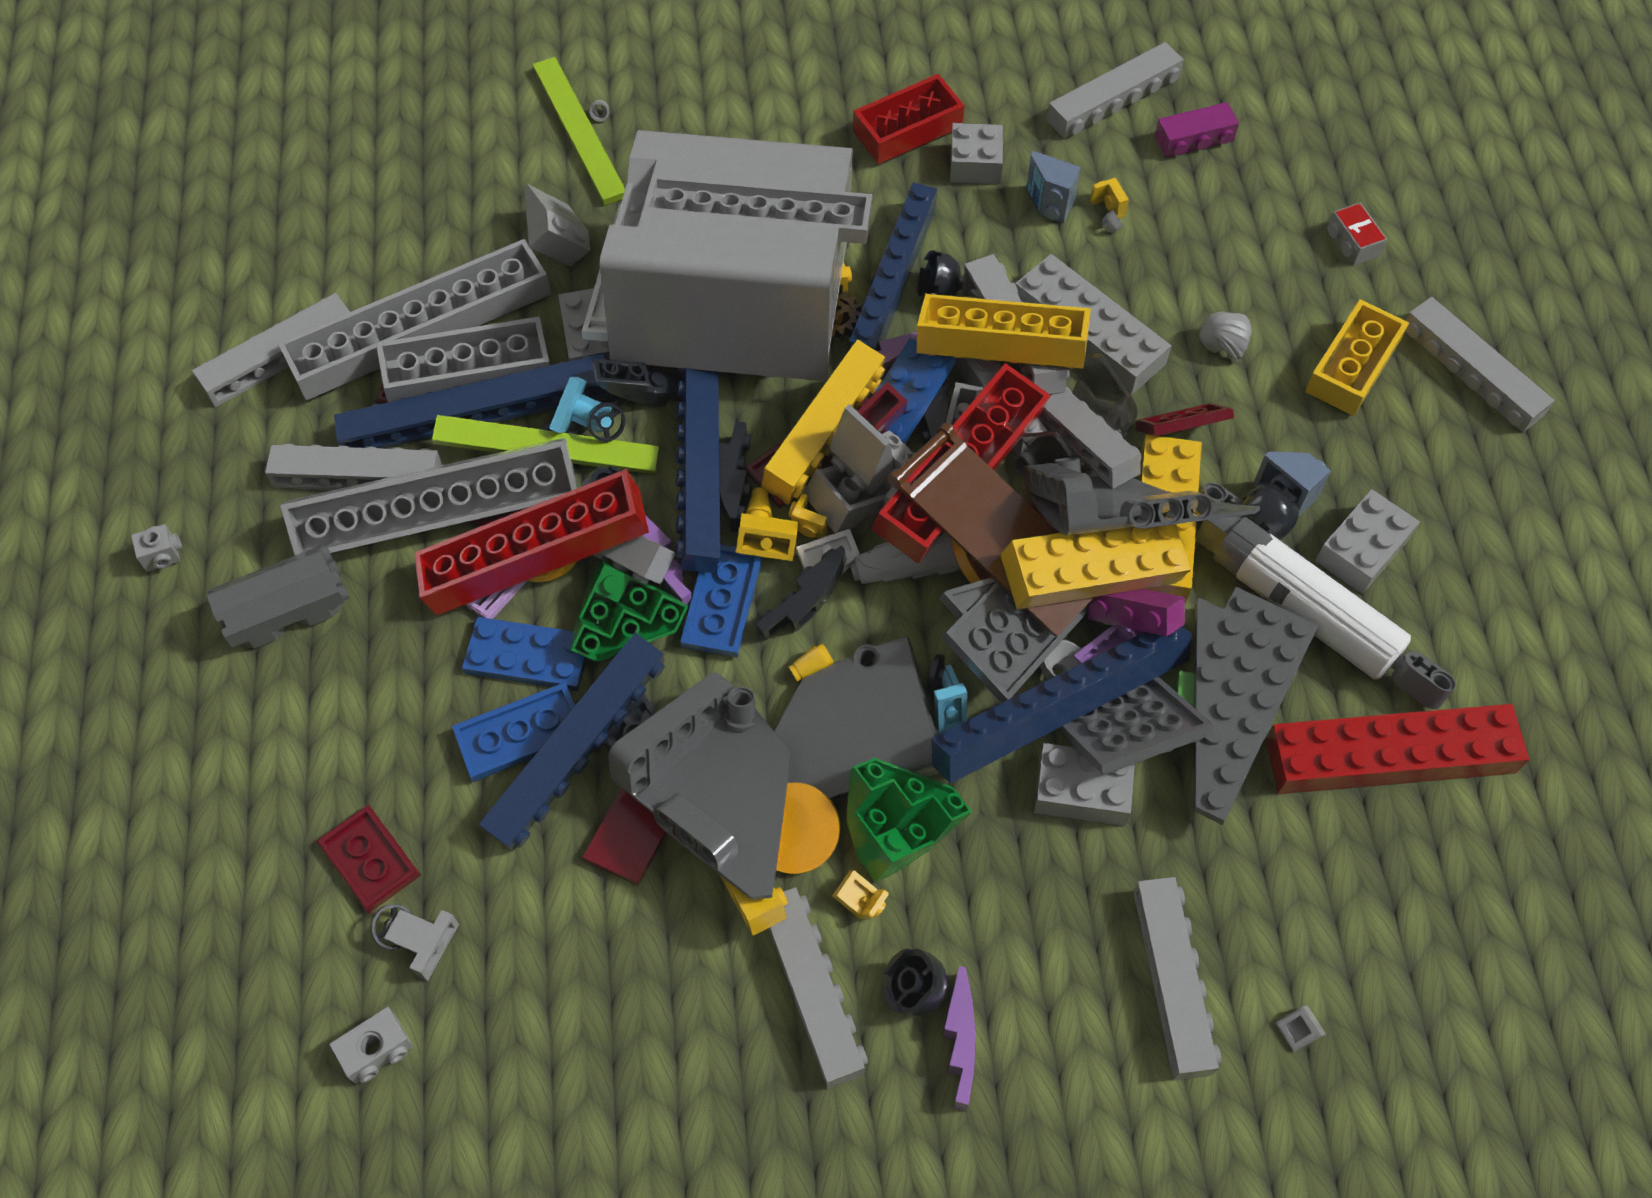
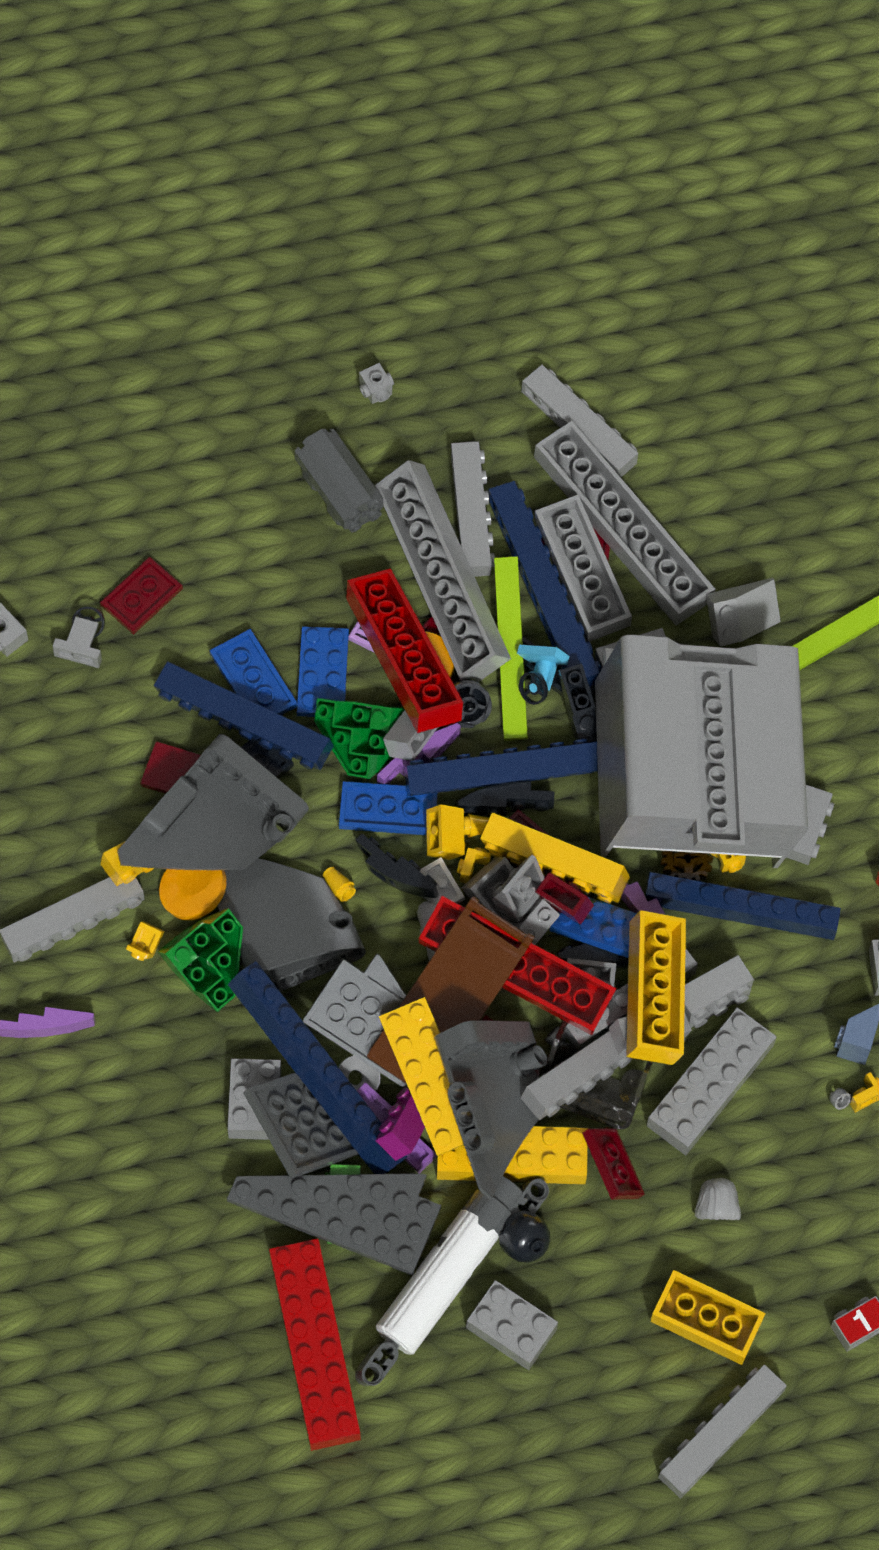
camera: 80 degrees right, 5 degrees up
black cylinder [882,948,948,1016] -> none
black cylinder [917,250,963,302] -> none
medium azure piece [927,654,967,734] -> none
light grey brick [1133,877,1221,1080] -> none
sand blue slope [1252,452,1331,516] -> none
light grey slope [1276,1006,1326,1052] -> none

